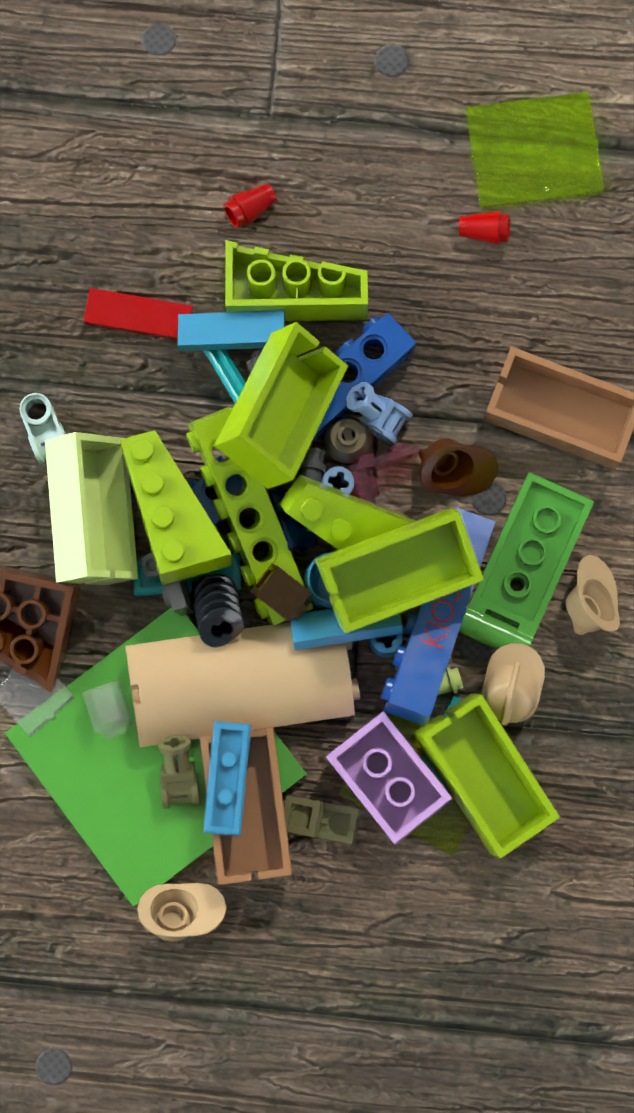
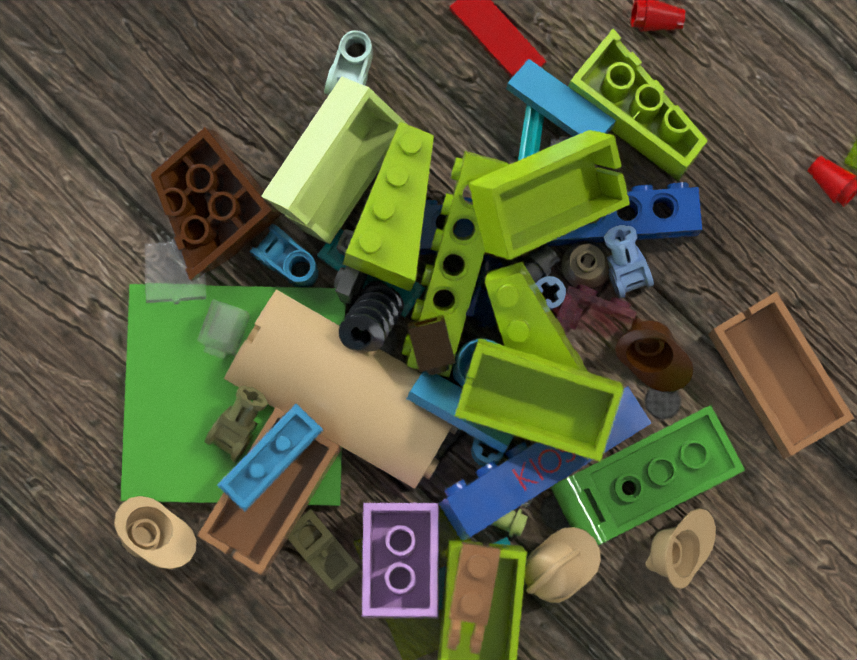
camera: 40 degrees right, 0 degrees up
none -> dark azure piece [249,224,319,288]
none -> medium nougat hinge [447,542,501,654]

